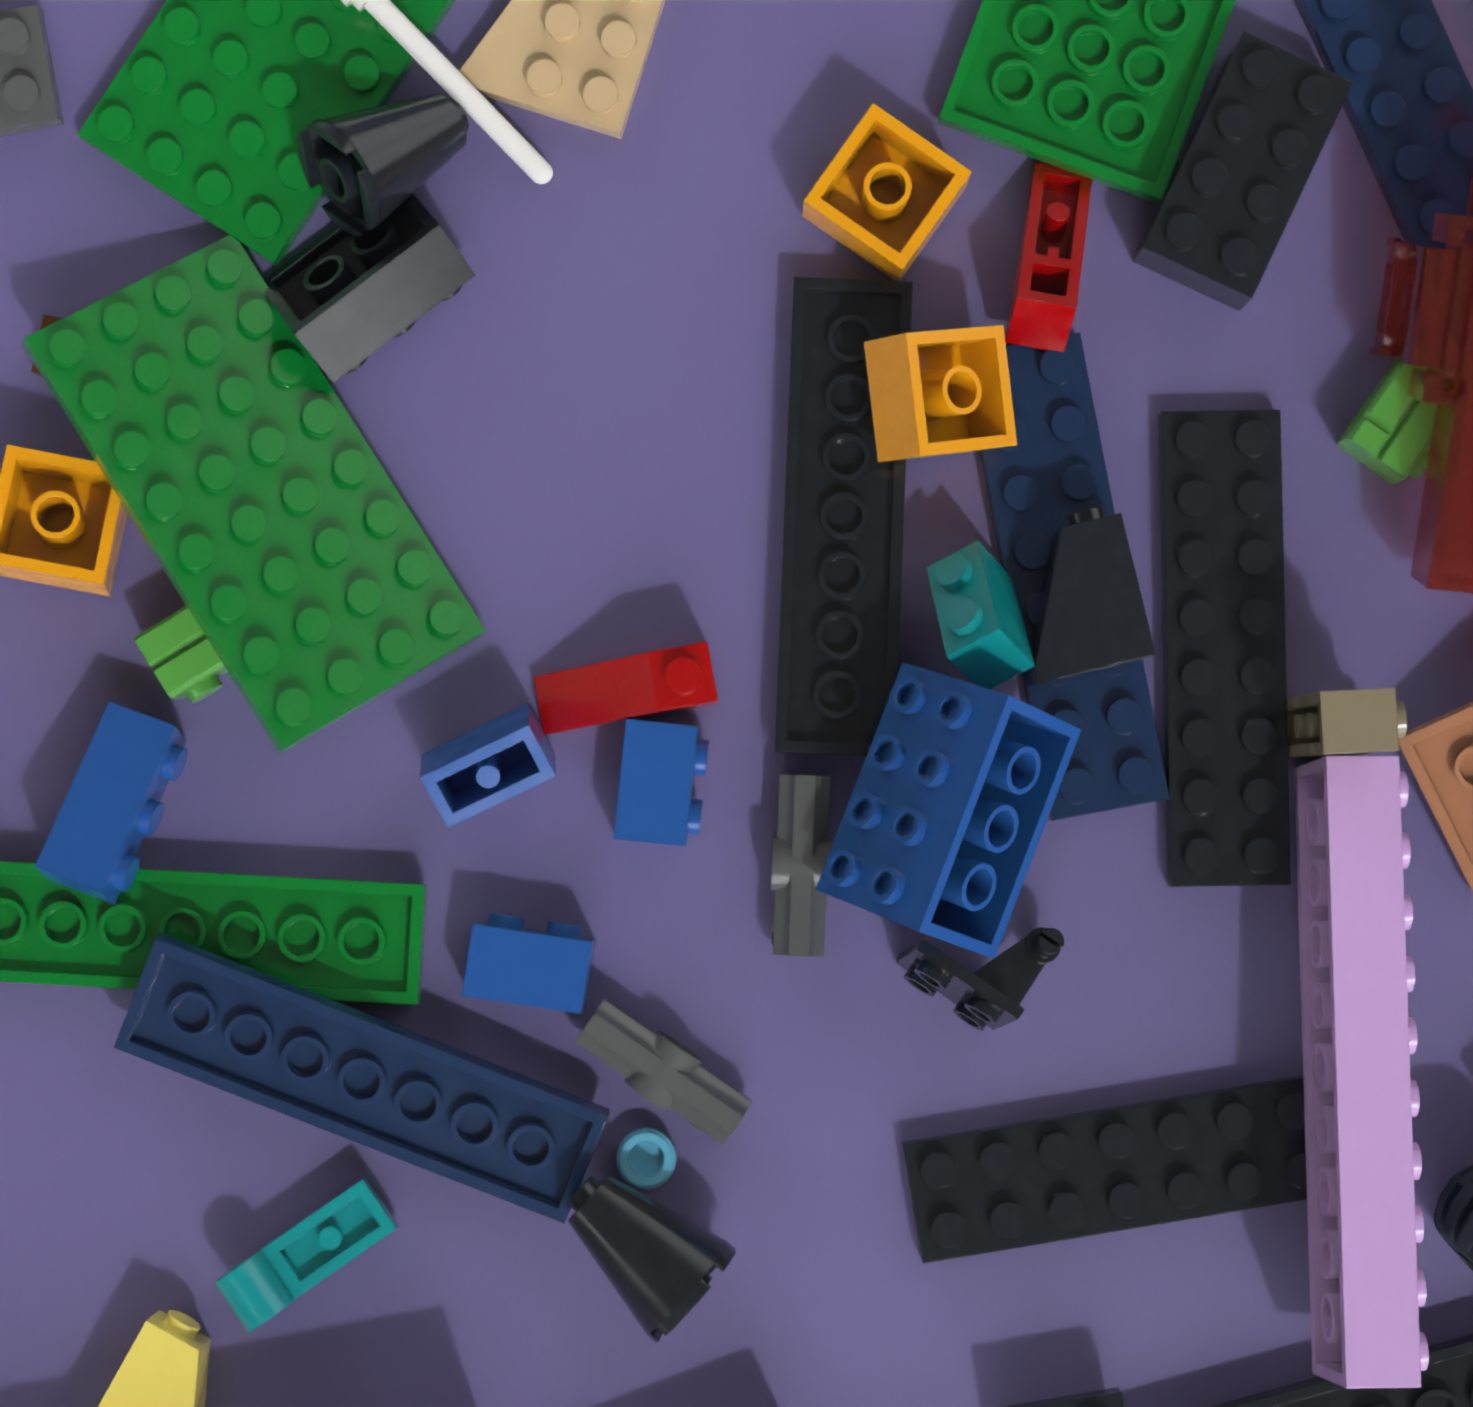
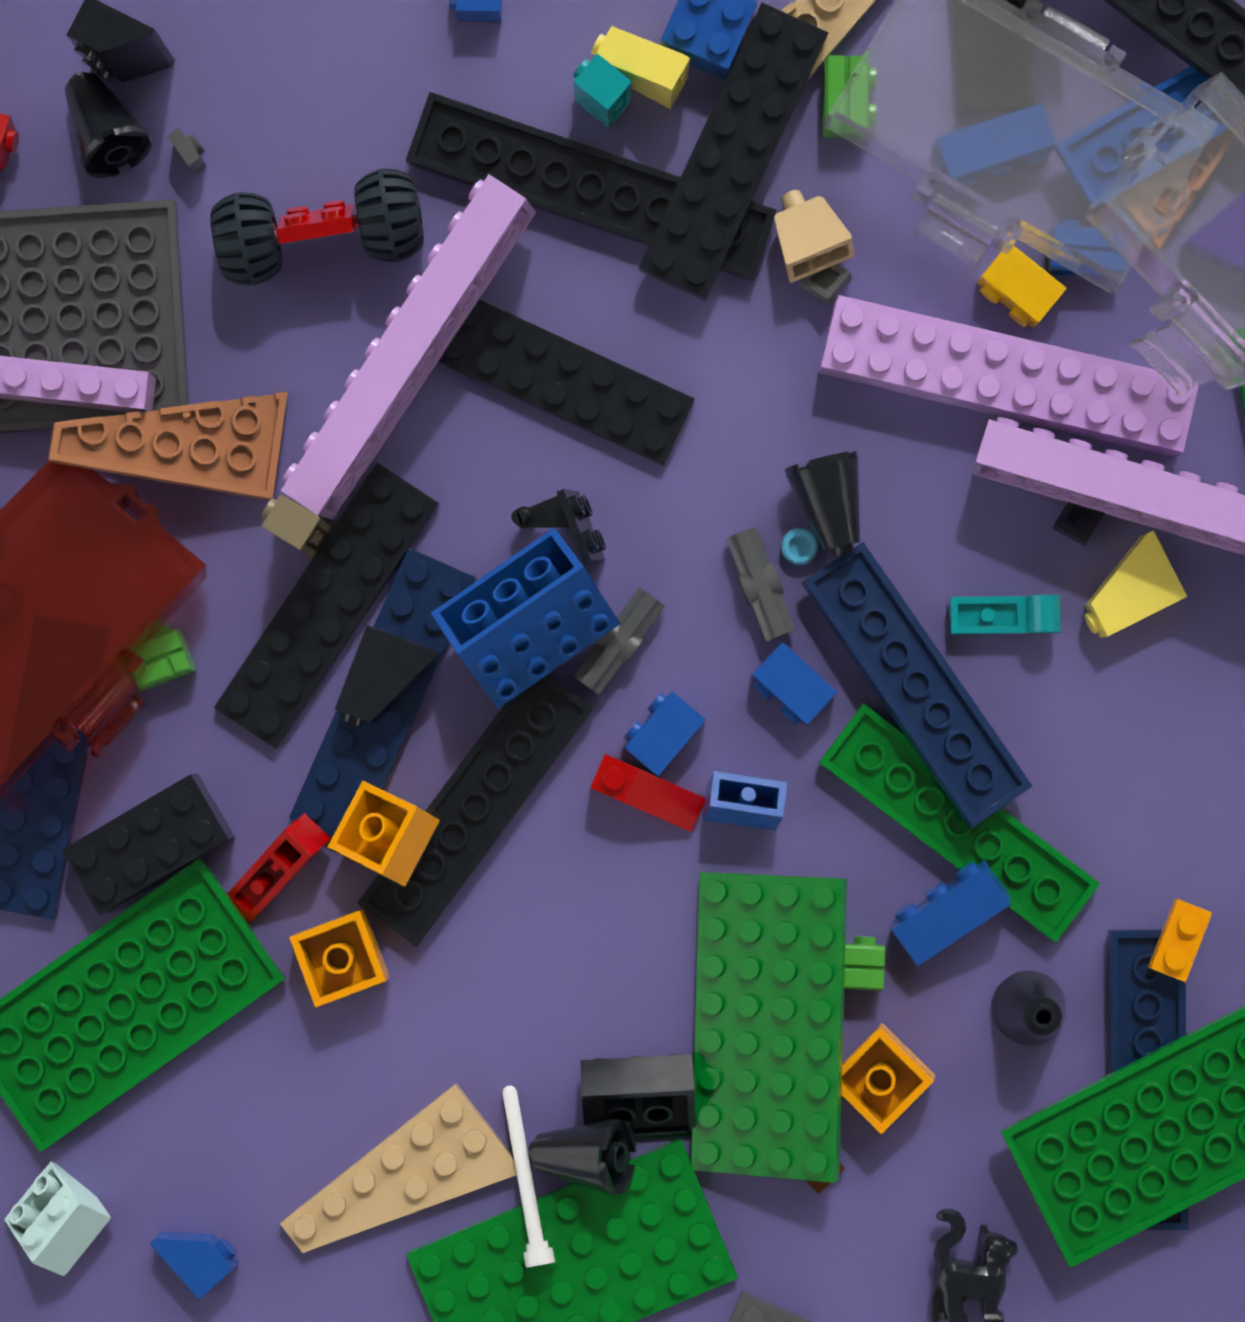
camera: 150 degrees left, 0 degrees up
teal brick [926,540,1035,689] -> none

